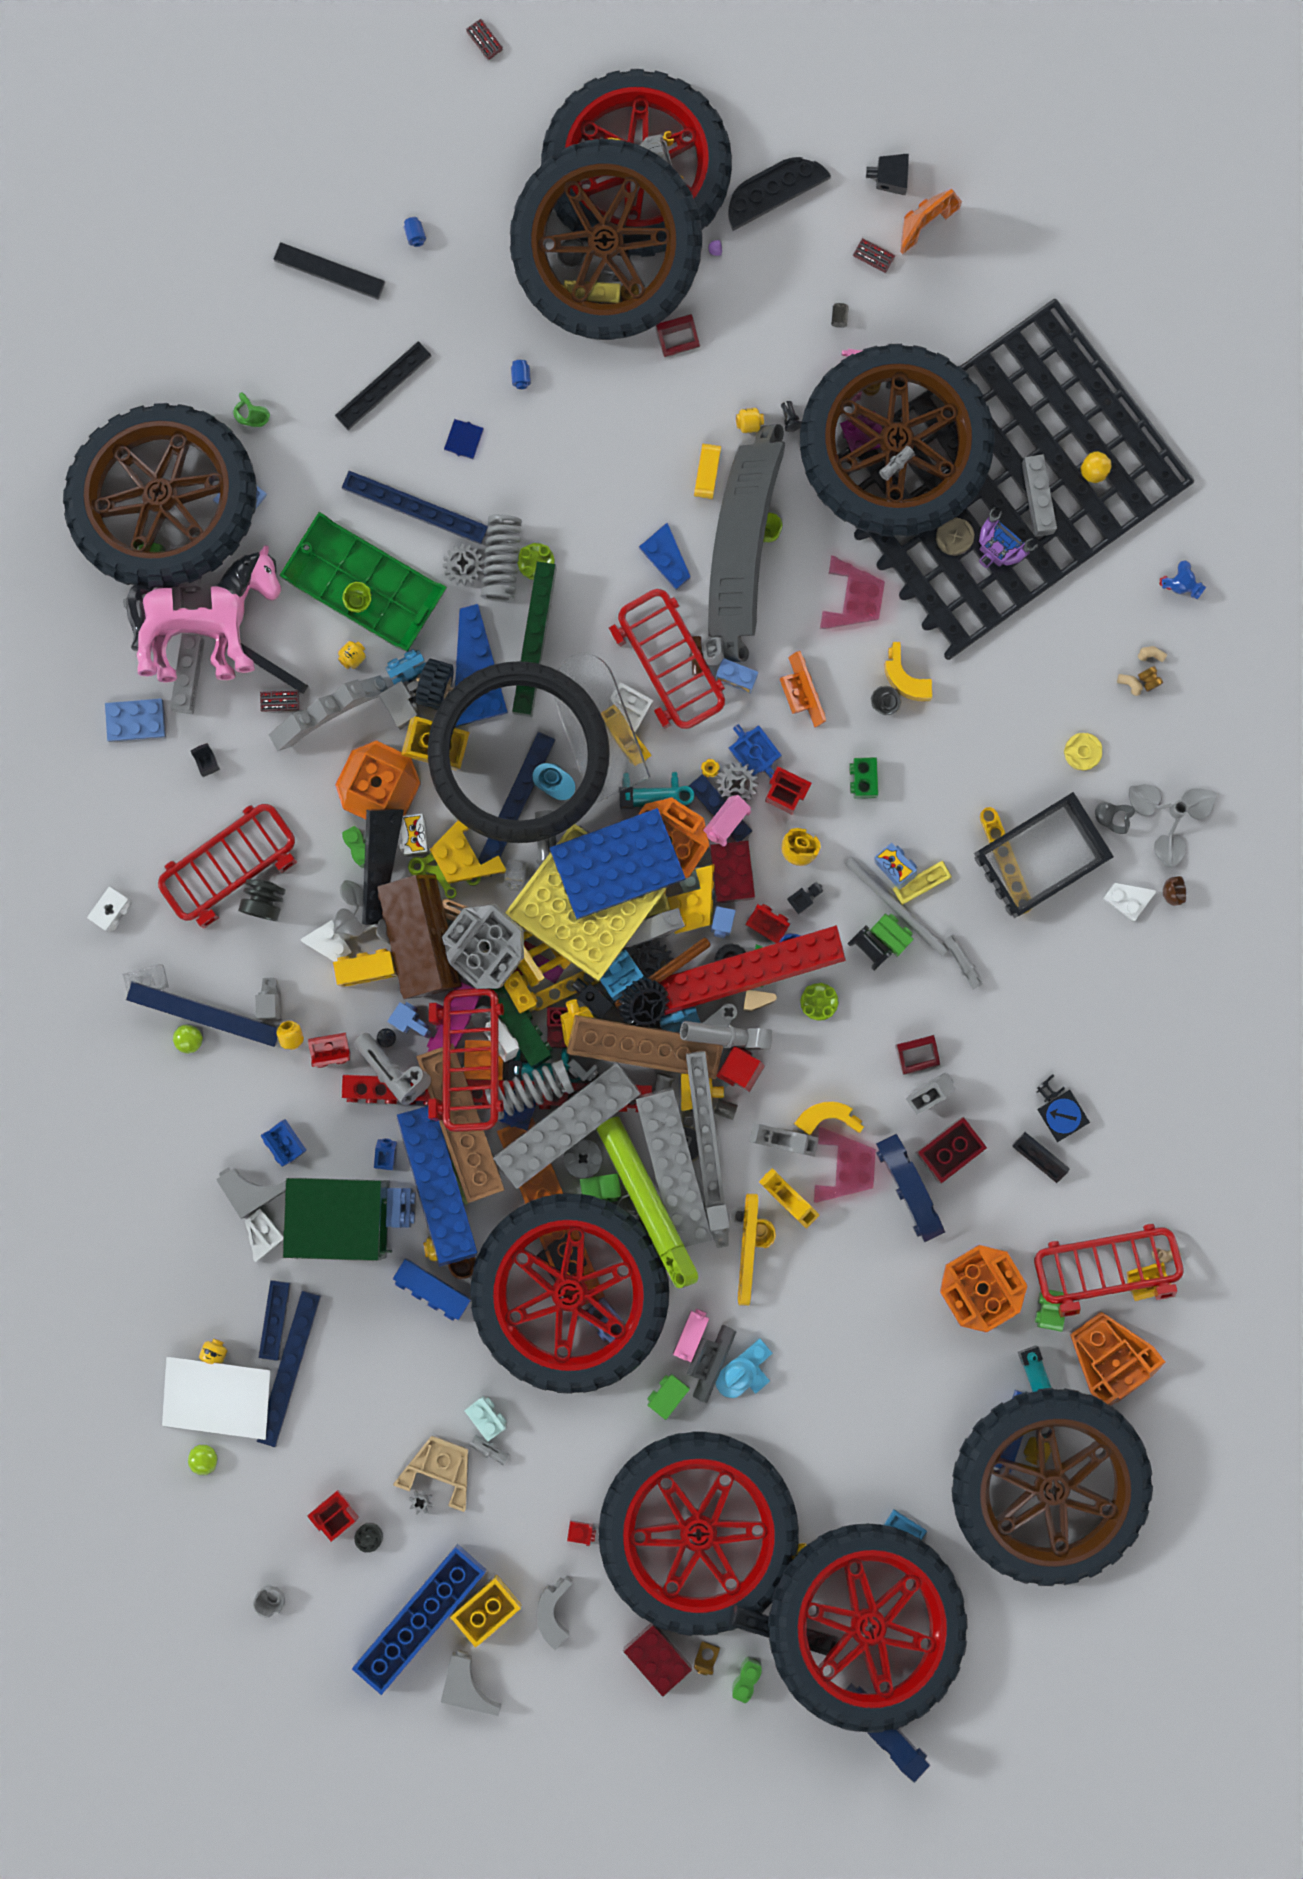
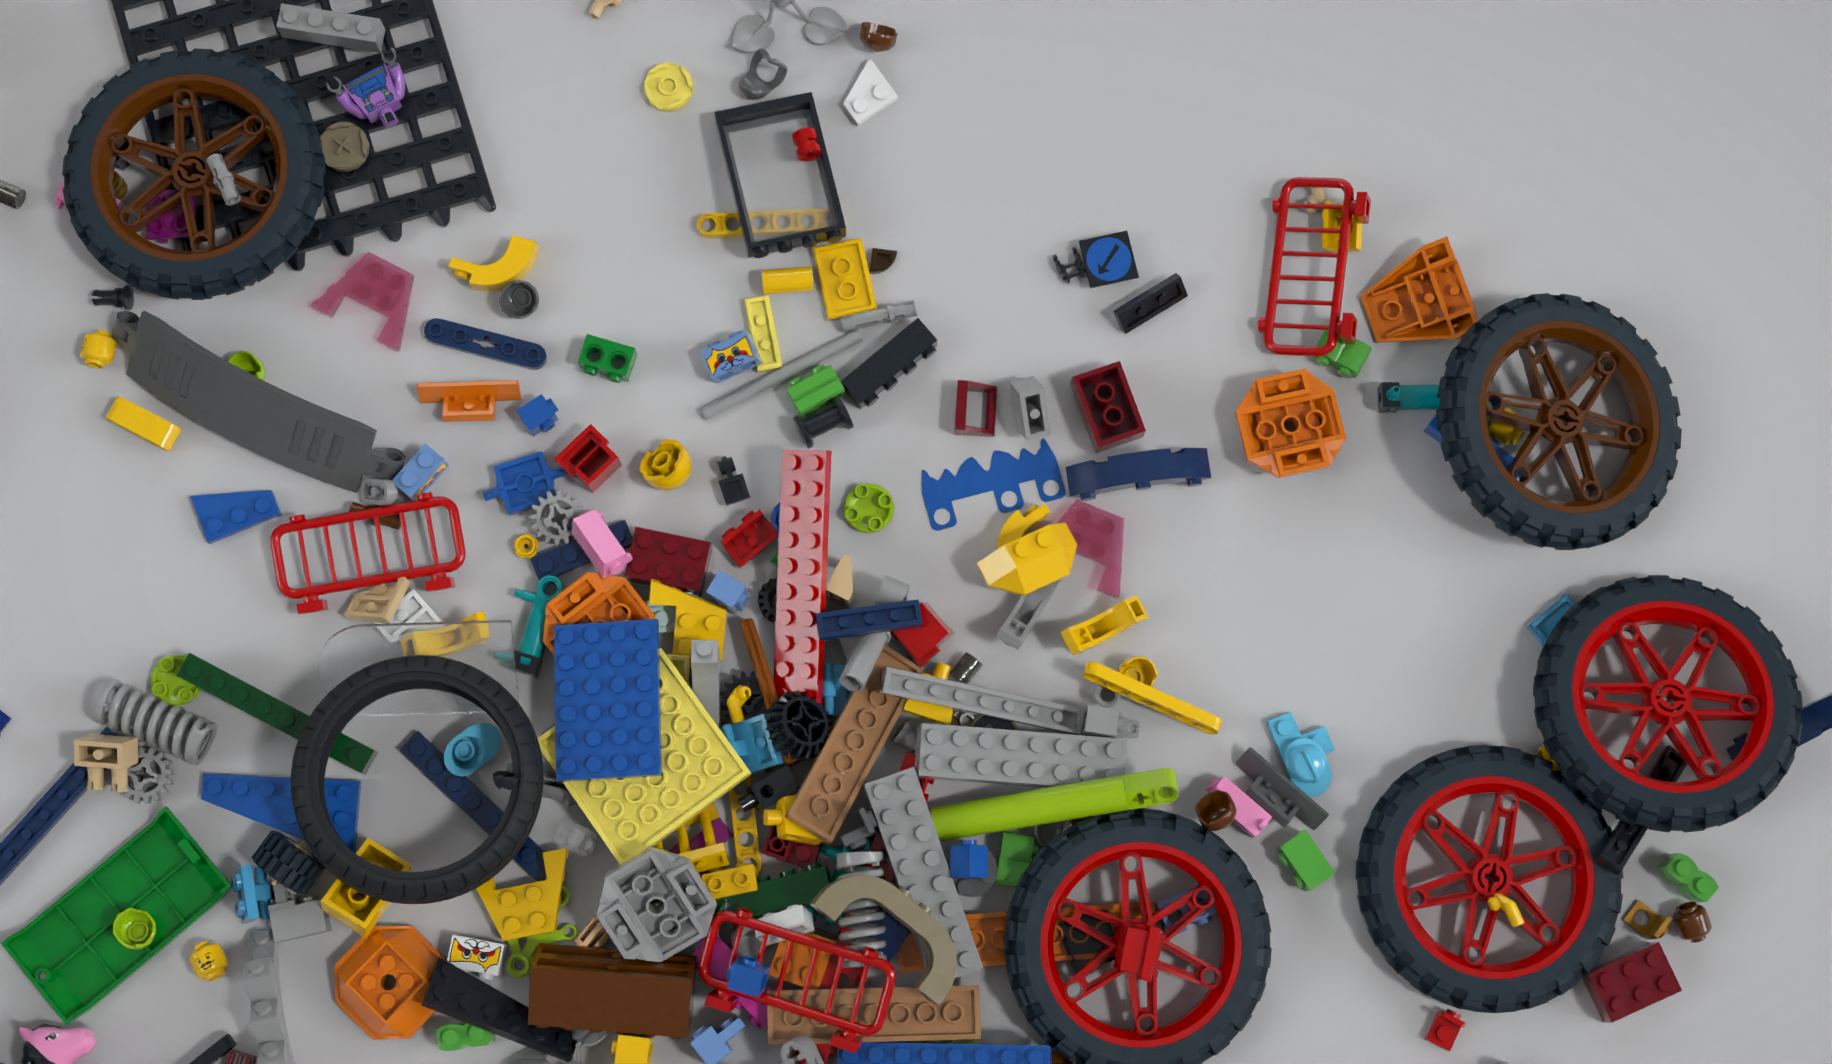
camera: 80 degrees left, 5 degrees down
none -> tan brick [74,734,138,792]
none -> tan wing [344,577,410,624]
none -> dark blue piece [424,318,547,370]
none -> black piece [493,771,519,790]
none -> blue brick [516,394,559,436]
none -> blue brick [726,956,771,998]
none -> yellow arm [727,685,751,724]
none -> yellow pin [762,266,814,295]
none -> red wheel [792,127,822,162]
none -> dark tan arch [810,875,957,1005]
none -> yellow tile [813,238,877,321]
none -> dark blue plate [815,599,923,641]
none -> black brick [841,318,938,409]
none -> dark brown tile [869,248,897,274]
none -> blue piece [922,438,1066,531]
none -> blue brick [950,840,988,879]
none -> yellow wedge [976,522,1077,596]
none -> red plate [1113,925,1166,982]
none -> reddish brown hair [1195,790,1237,831]
none -> yellow arm [1488,893,1524,927]
none -> reddish brown head [1672,902,1712,943]

